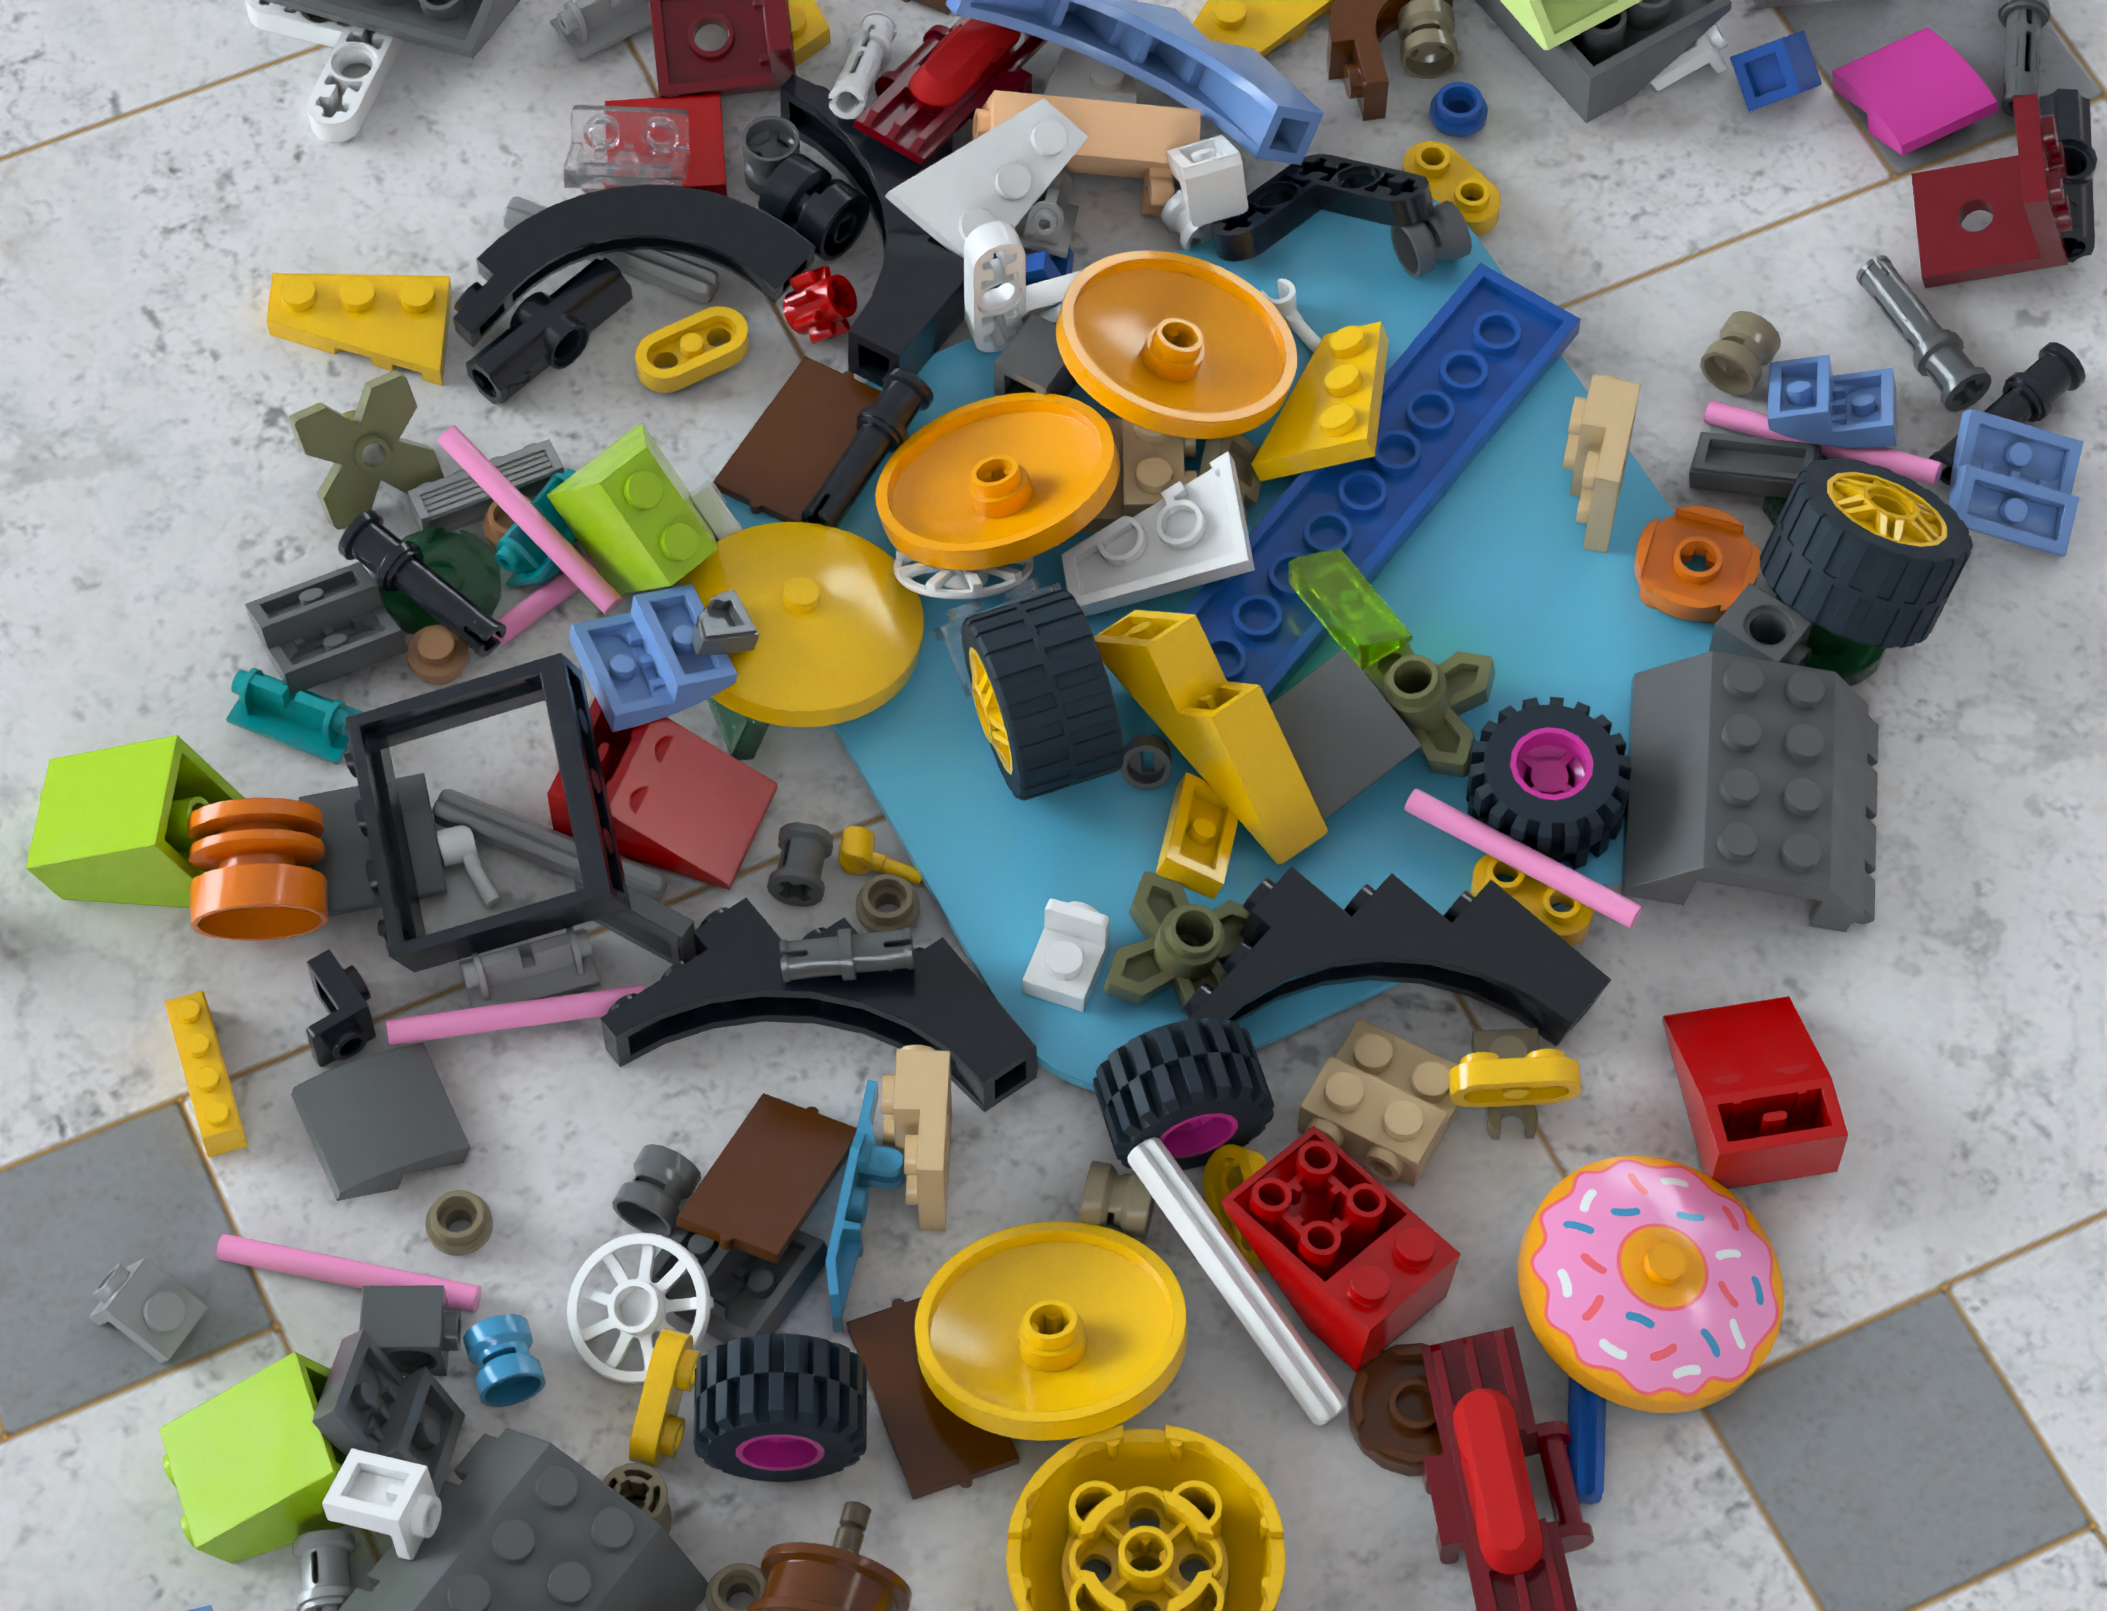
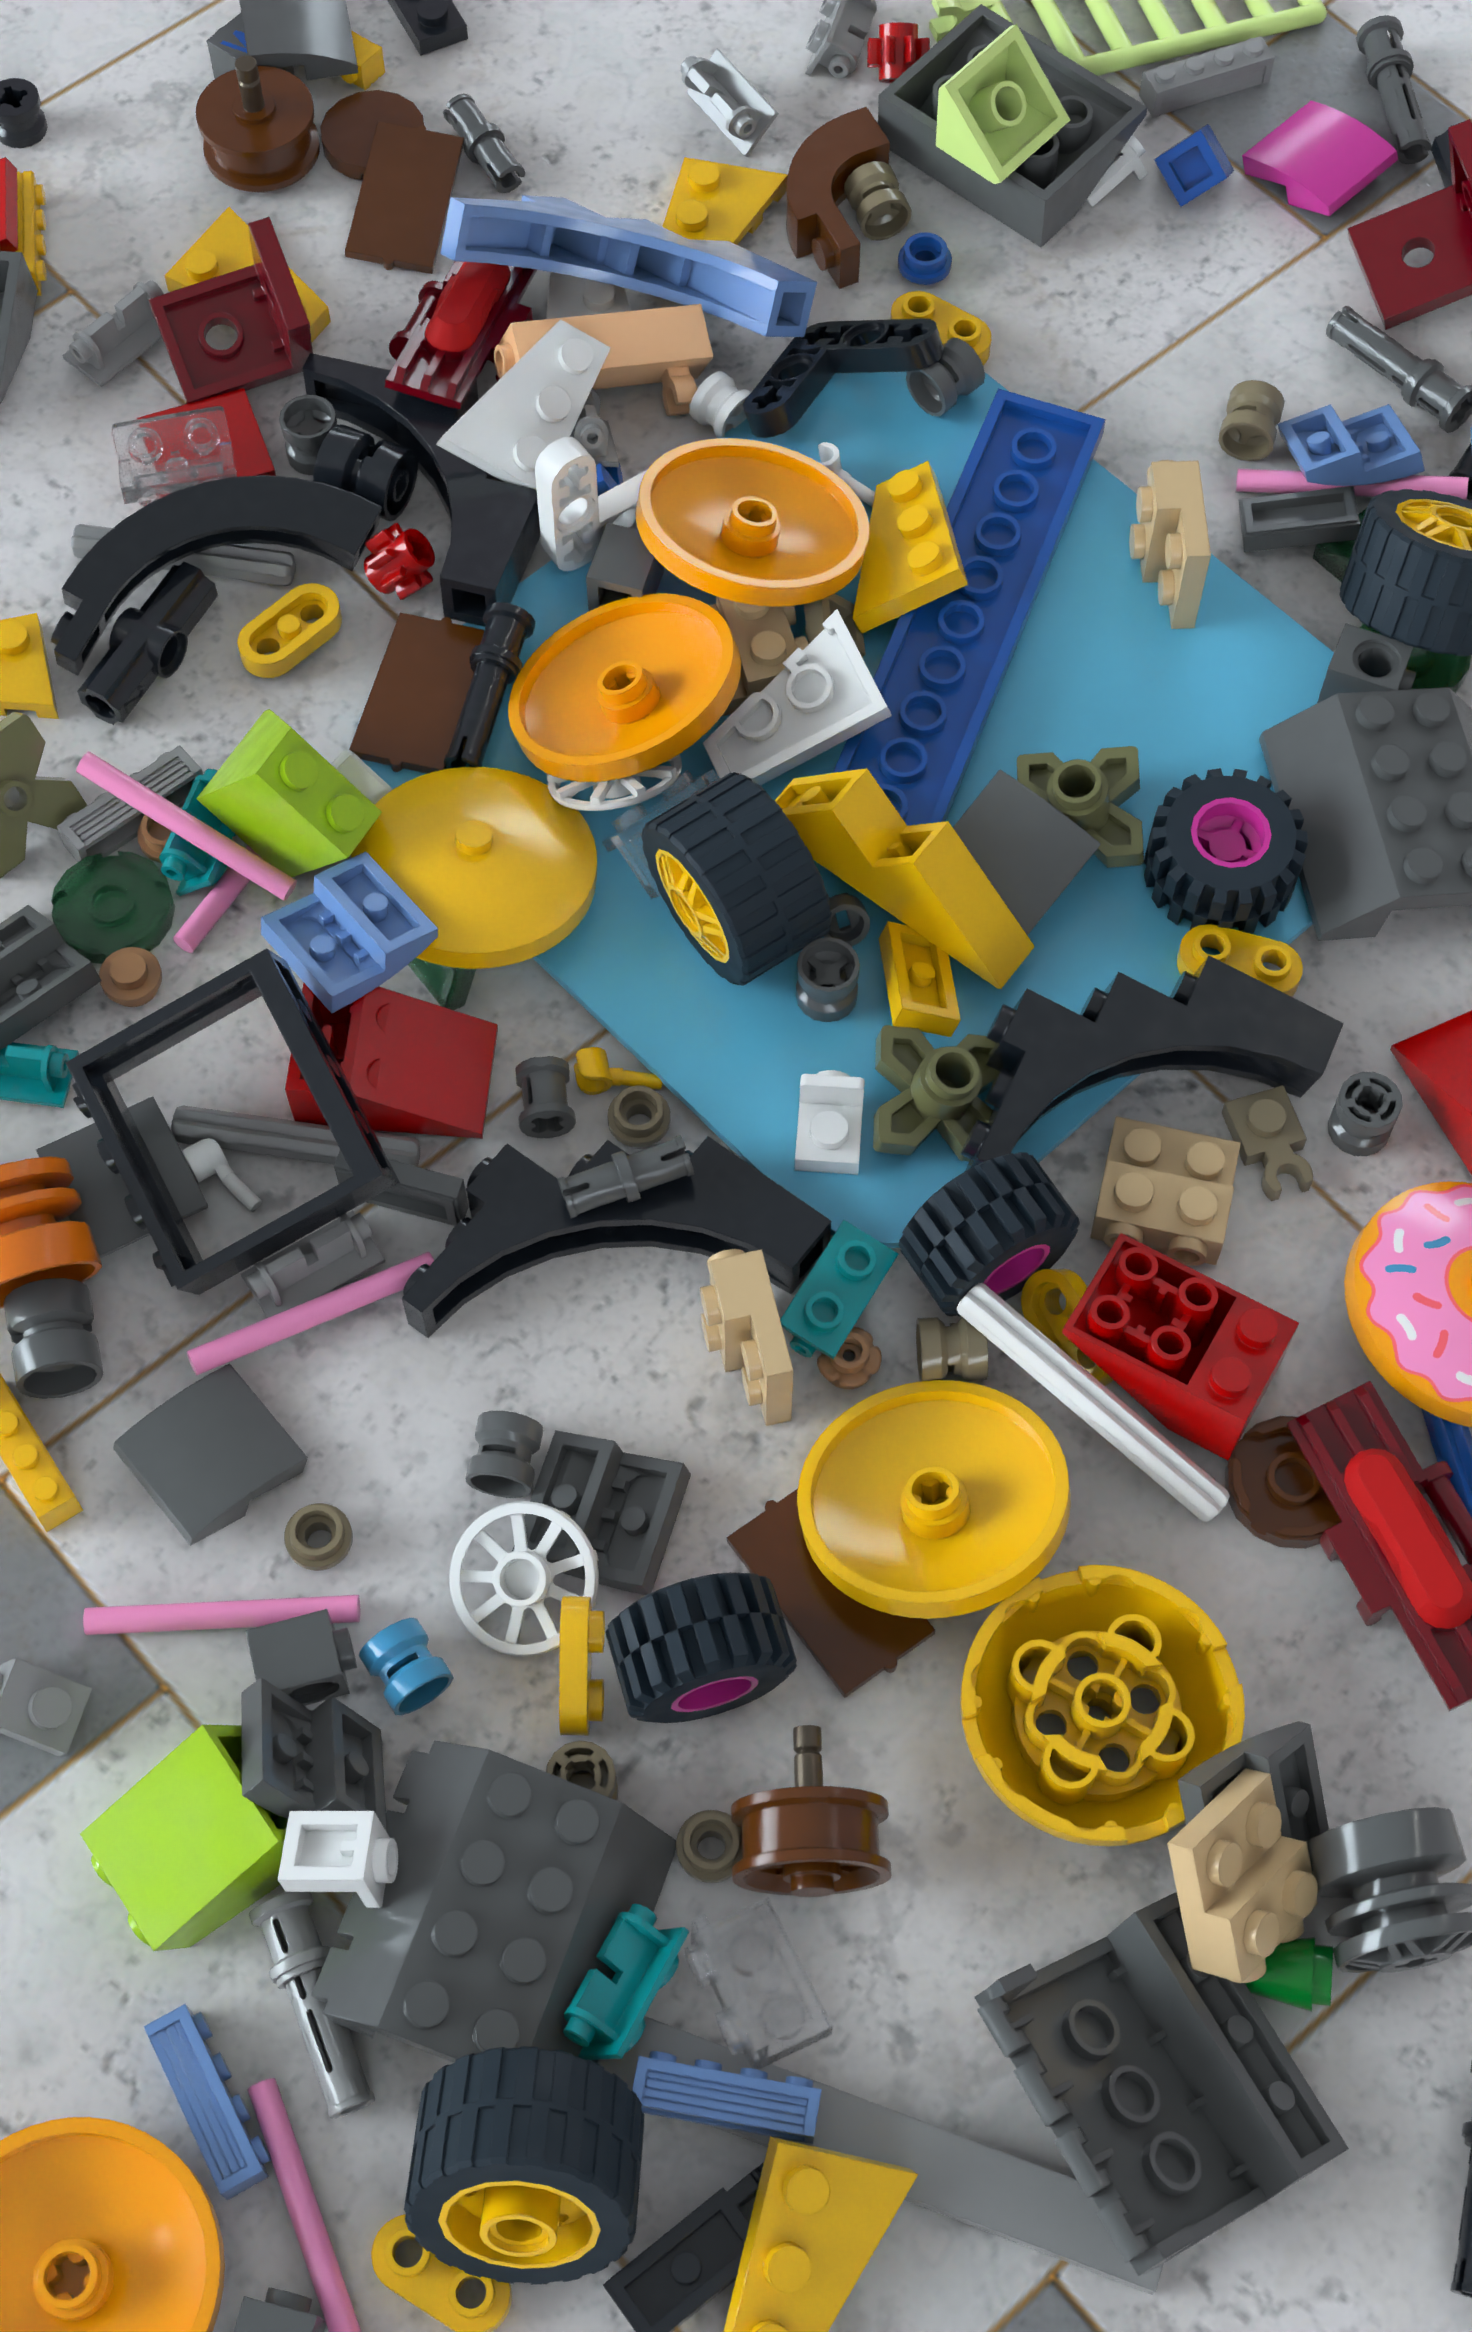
camera: 15 degrees left, 5 degrees up
black bracket [306,949,376,1067] -> none
black pin [338,510,506,658] -> none
reddish brown piece [677,1093,857,1264] -> none
dark grey tile [692,590,760,657] -> none
dark azure piece [825,1080,905,1333] -> none
white pin [828,10,897,120] -> none
white slope [1166,135,1248,227] -> none
clear neon green slope [1289,548,1412,670] -> none
bright pink bar [1404,788,1643,929] -> none
yellow plate [1448,1048,1582,1108] -> none
orange plate [1634,505,1761,624] -> none
none -> dark grey wheel [3,1278,104,1399]
none -> teal hinge [780,1220,899,1359]
none -> dark grey wheel [796,937,860,1022]
none -> medium nougat plate [817,1327,882,1389]
none -> dark grey wheel [1328,1072,1403,1156]

